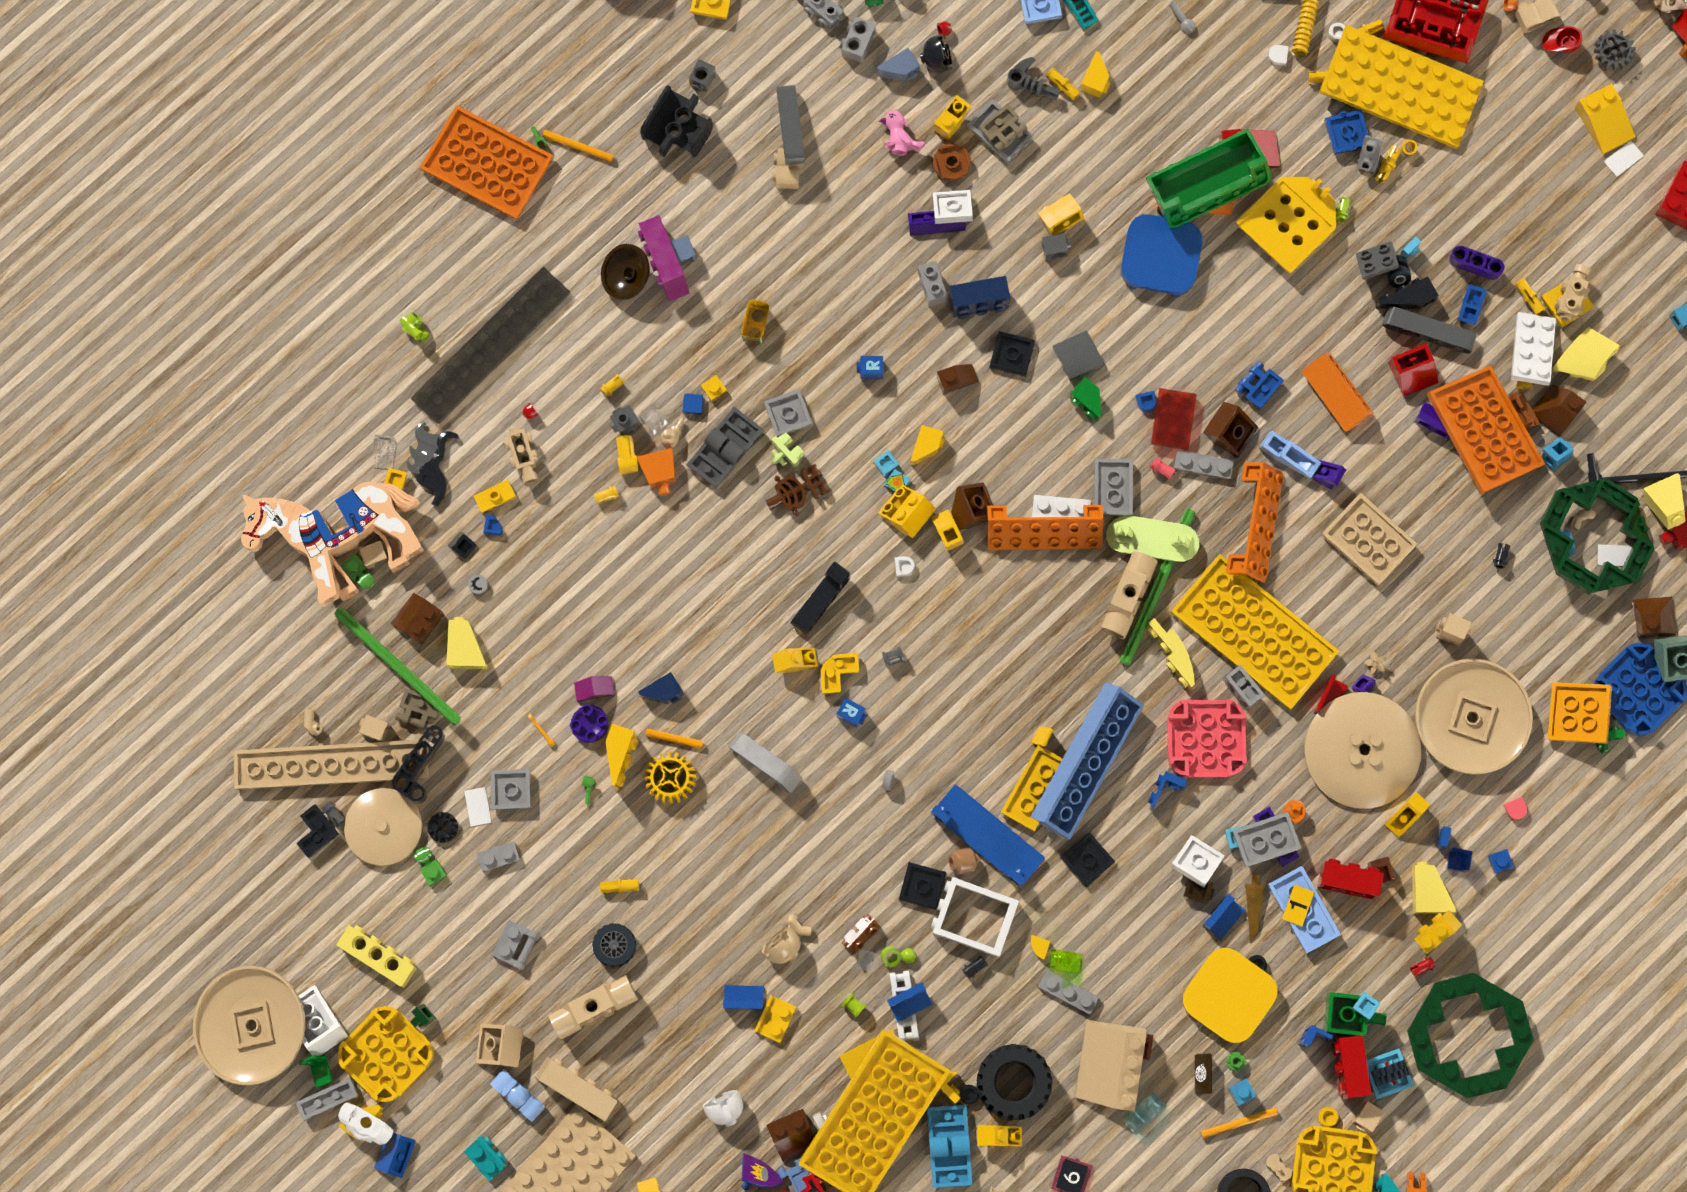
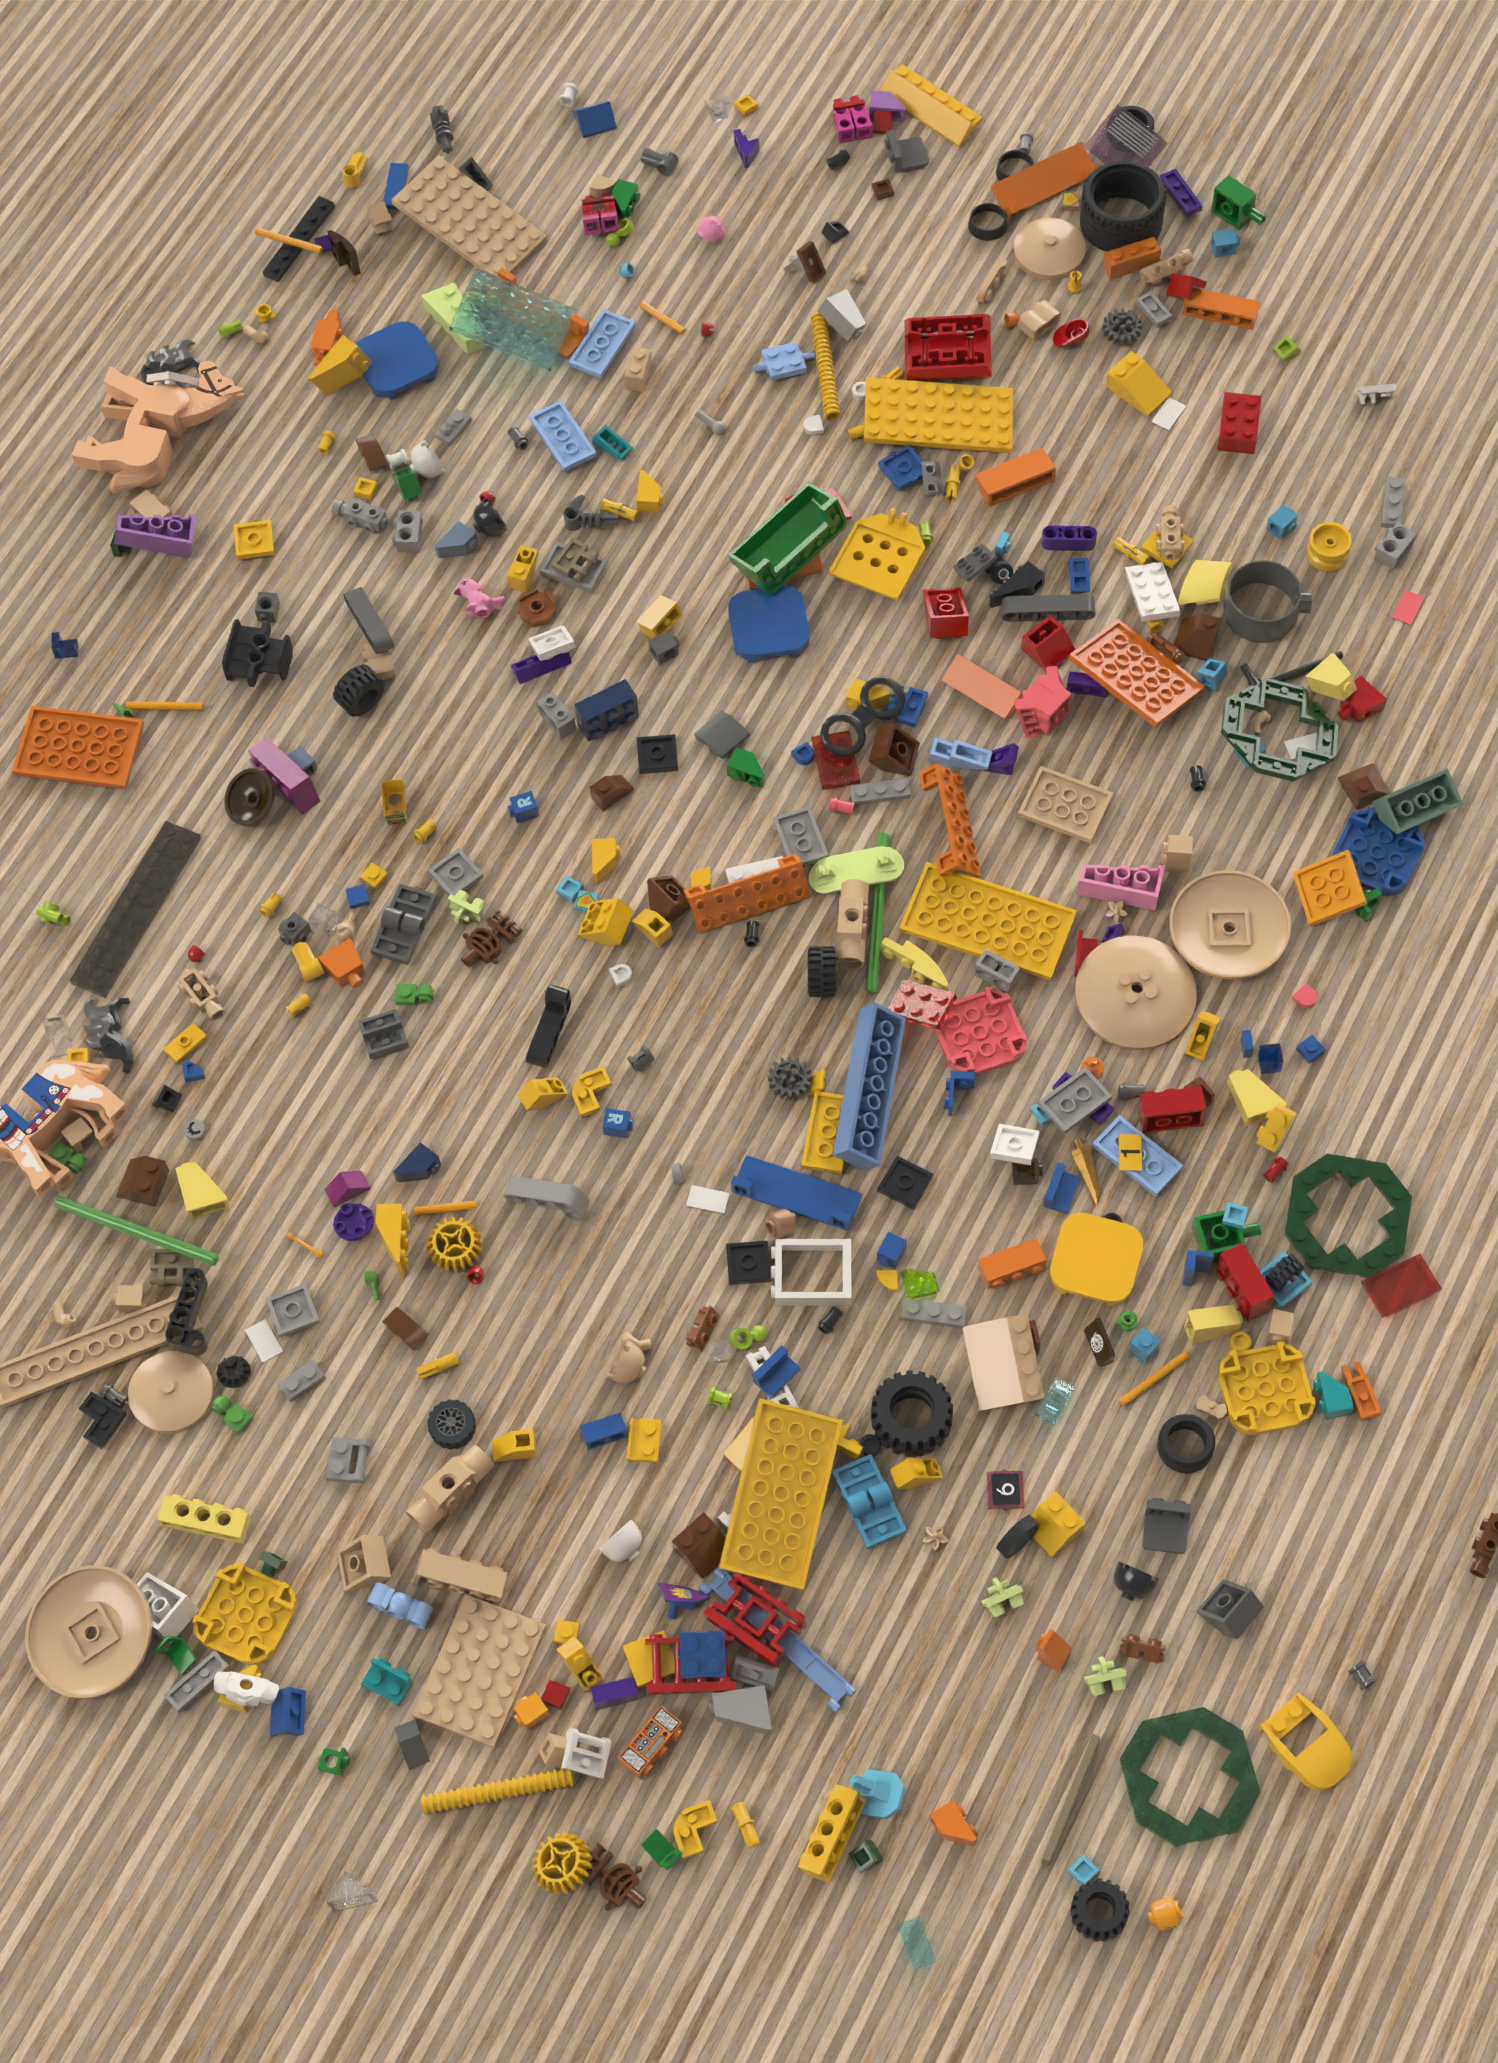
camera: 20 degrees left, 15 degrees down
none -> clear blue panel [51,632,78,659]
none -> black tyre [333,664,385,717]
none -> dark grey slope [358,1009,409,1060]
none -> reddish brown slope [382,1307,429,1350]
none -> bright green plate [395,984,434,1005]
none -> yellow pin [413,819,438,843]
none -> red hinge [467,1266,484,1284]
none -> yellow slope [492,1429,537,1462]
none -> yellow plate [554,1620,580,1645]
none -> white sticker [686,1185,730,1213]
none -> yellow slope [691,867,712,891]
none -> black pin [744,920,760,947]
none -> dark grey gear [768,1056,812,1100]
none -> black tyre [808,946,836,997]
none -> black bar [820,676,905,757]
none -> yellow slope [846,678,891,711]
none -> blue brick [877,1232,907,1269]
none -> clear red plate [887,979,957,1030]
none -> red slope [923,587,969,639]
none -> orange brick [975,448,1056,507]
none -> orange brick [978,1238,1047,1289]
none -> coral slope [1014,666,1072,738]
none -> bright pink wedge [1077,865,1165,911]
none -> dark grey pin [1118,1083,1145,1099]
none -> light grey plate [1136,291,1172,328]
none -> light yellow slope [1184,1305,1243,1345]
none -> dark grey cylinder [1223,560,1312,643]
none -> clear red piece [1361,1254,1442,1318]

